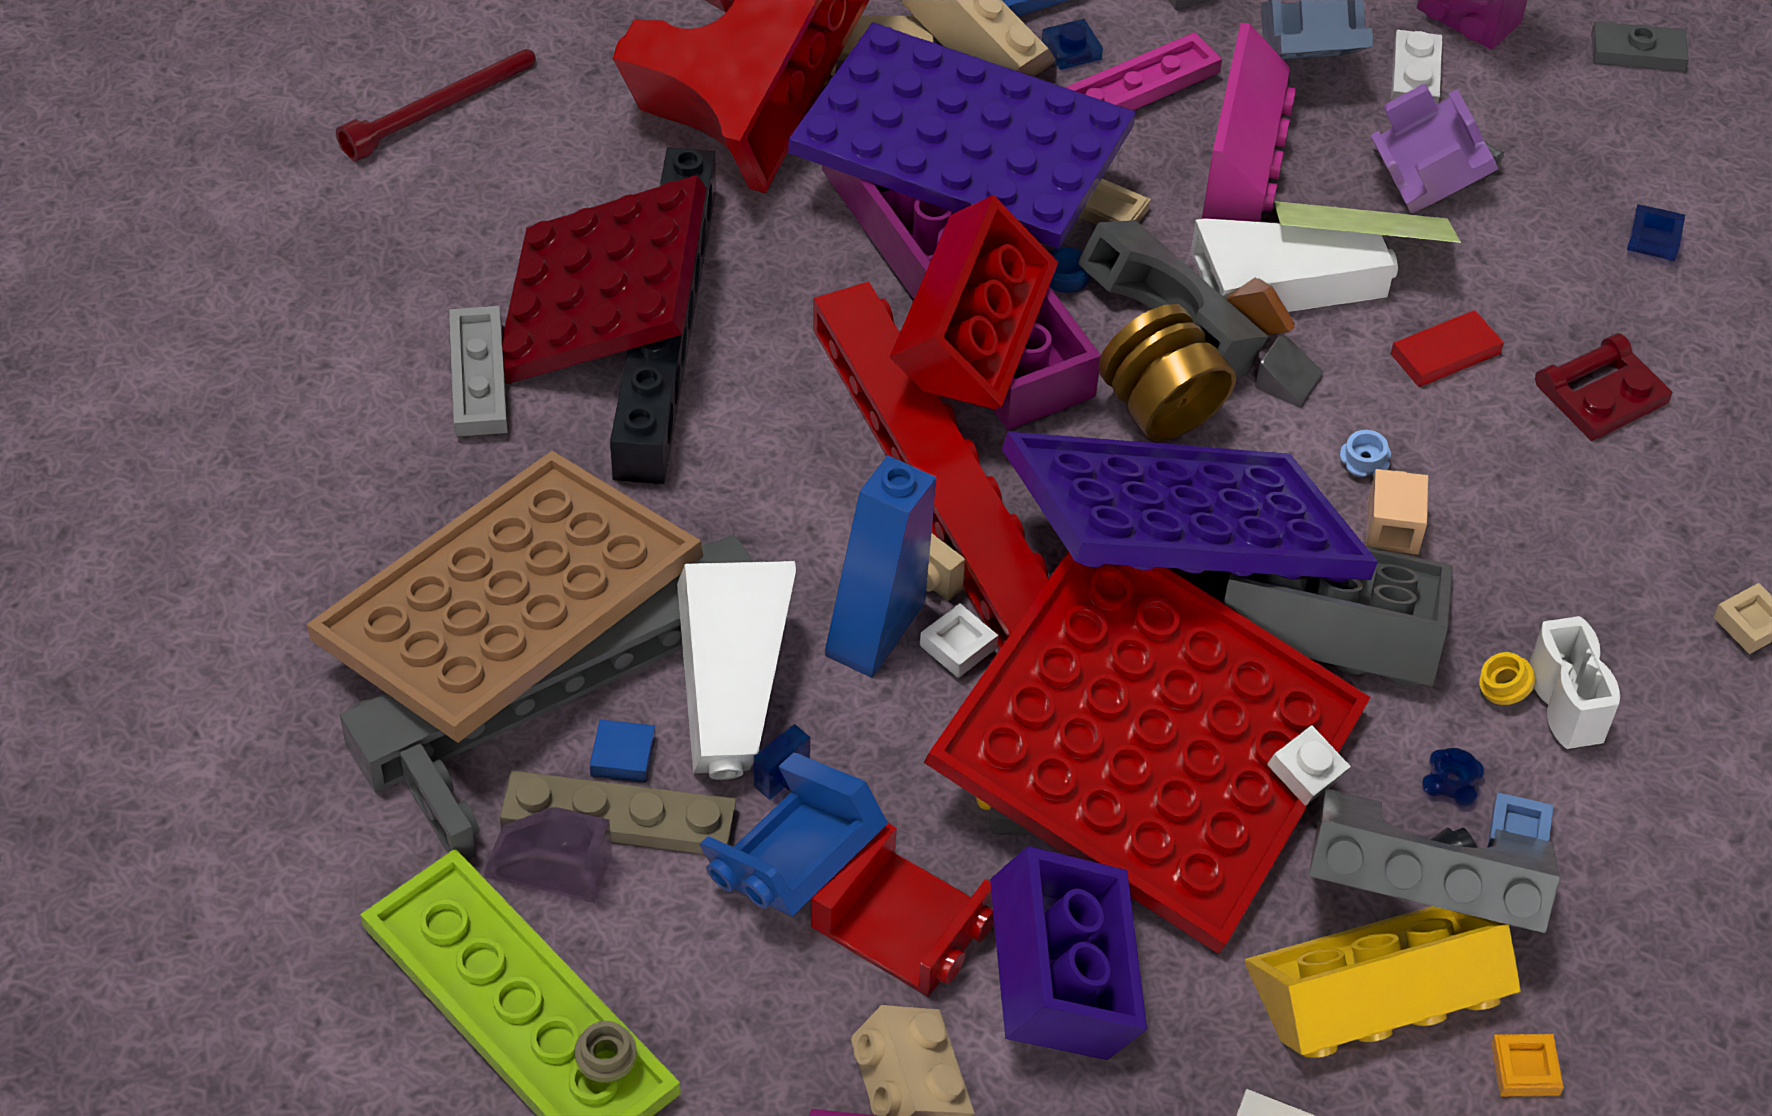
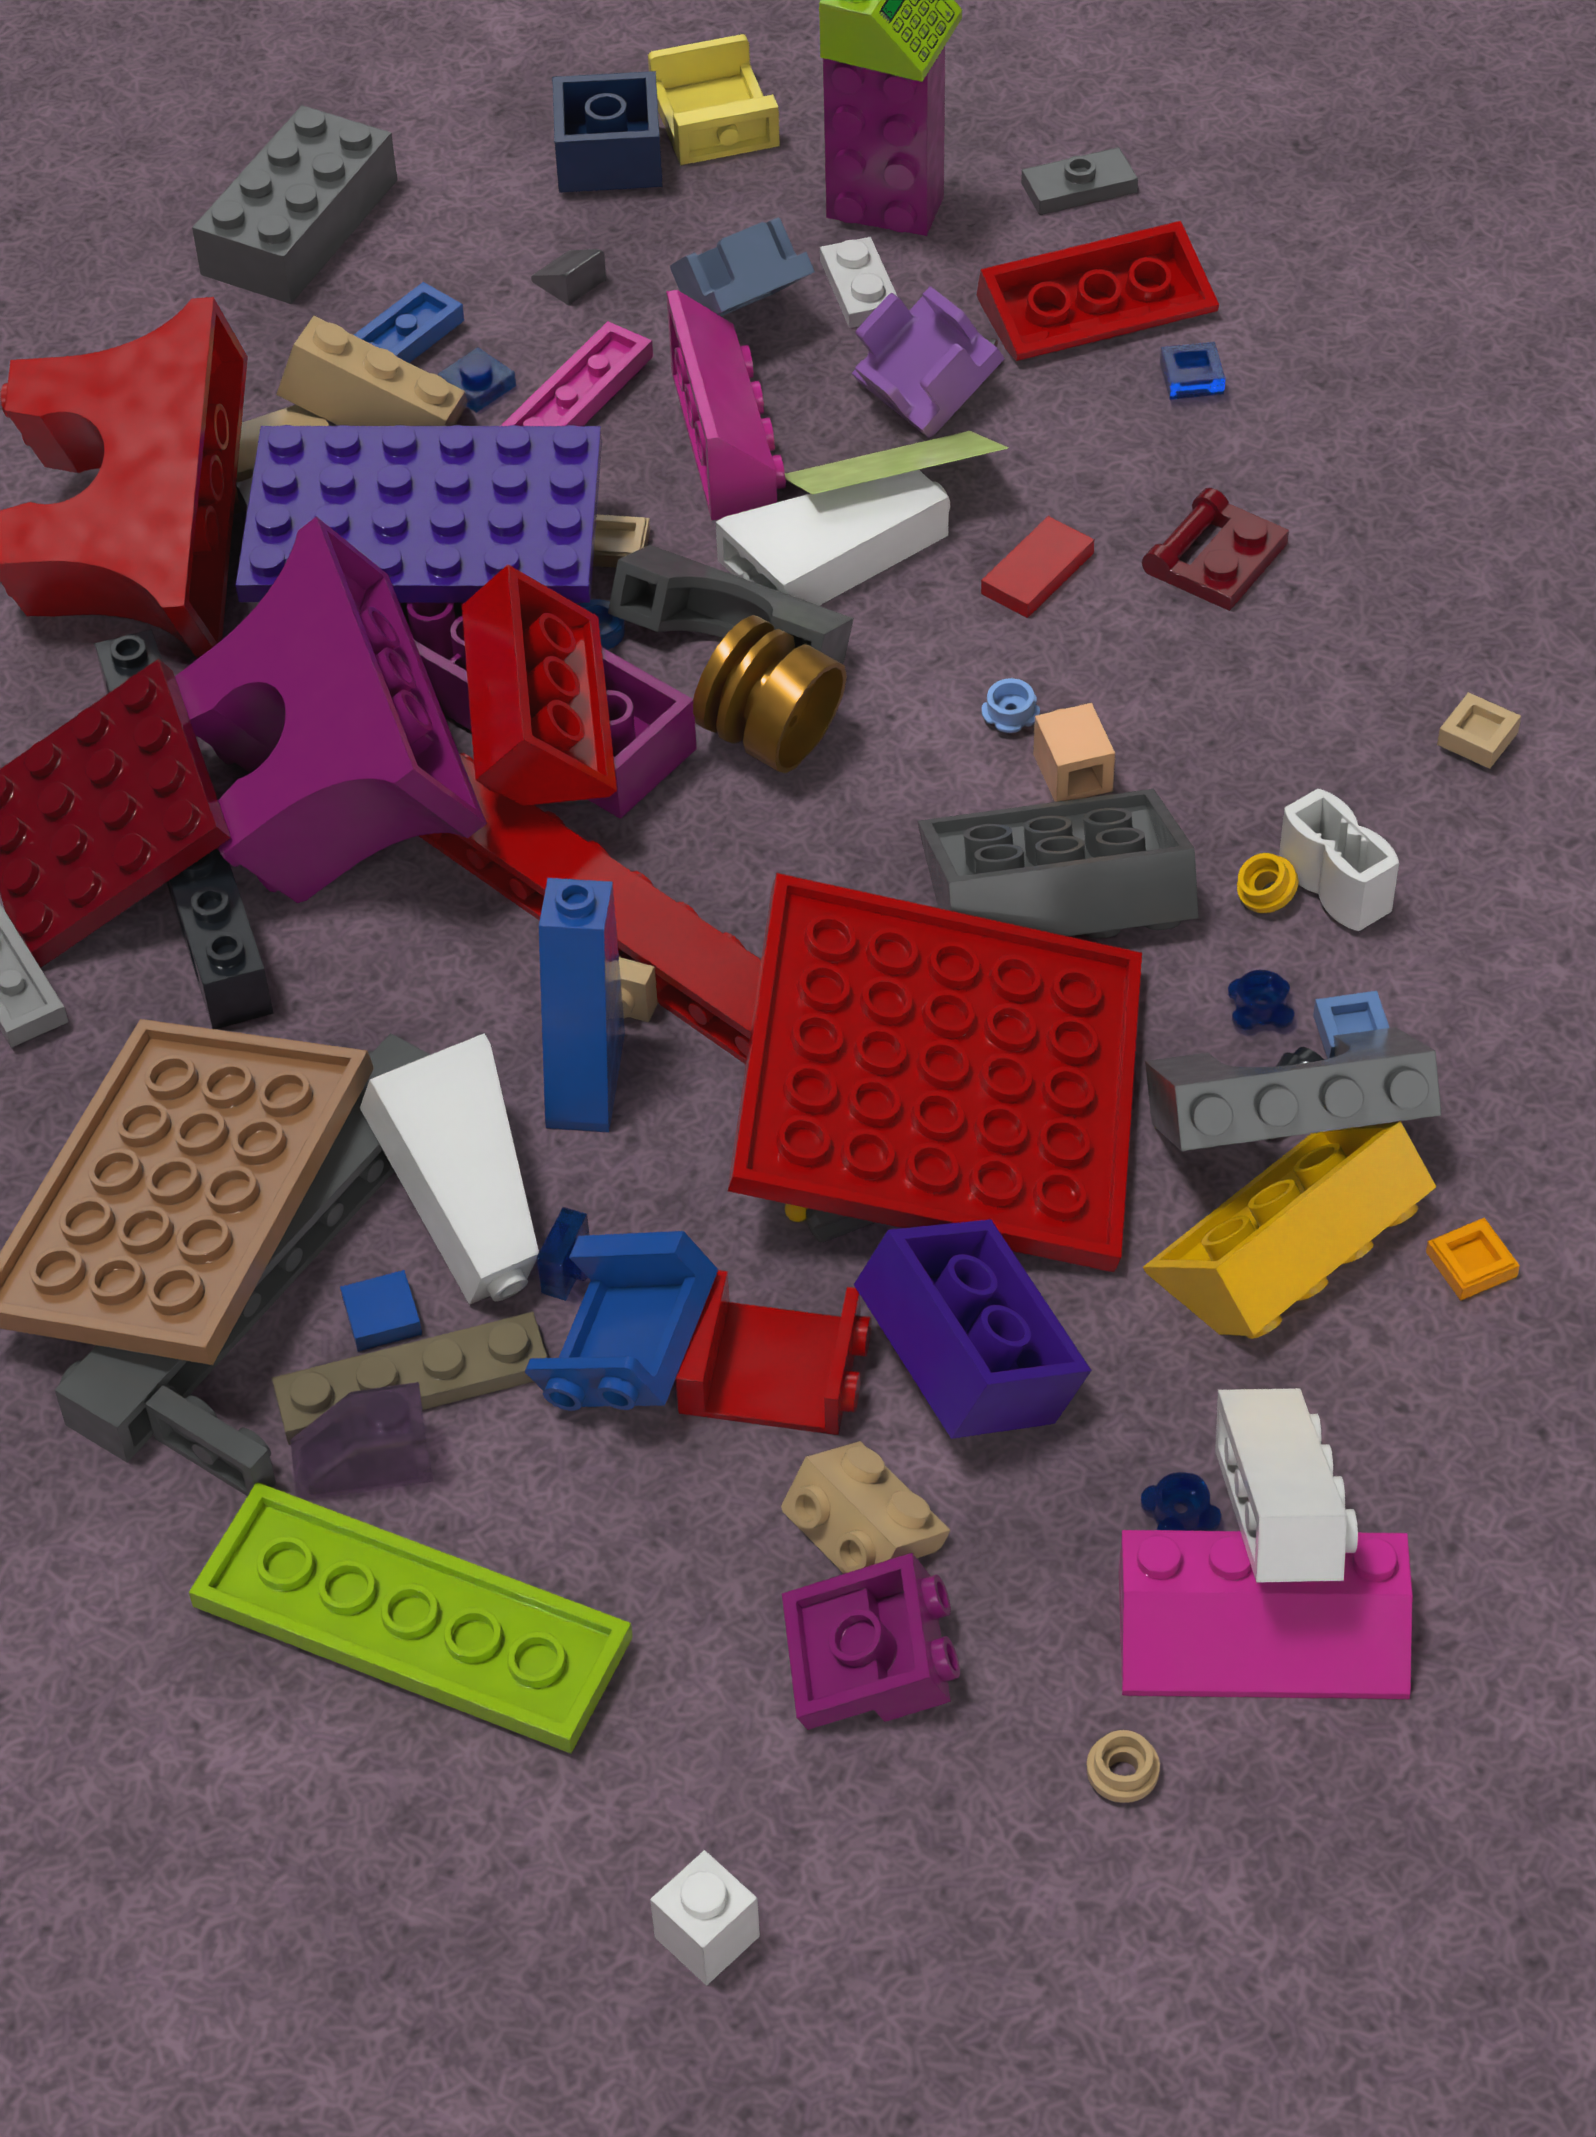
camera: 20 degrees left, 0 degrees up
dark tan plate [575,1021,637,1082] -> none
white plate [920,603,998,678] -> none
dark purple plate [1002,431,1378,582] -> none
dark orange slope [1227,277,1295,336] -> none
flat silver slope [1255,334,1323,408] -> none
white plate [1267,725,1351,806] -> none
none -> magenta piece [175,516,487,903]
none -> red slope [976,221,1219,361]

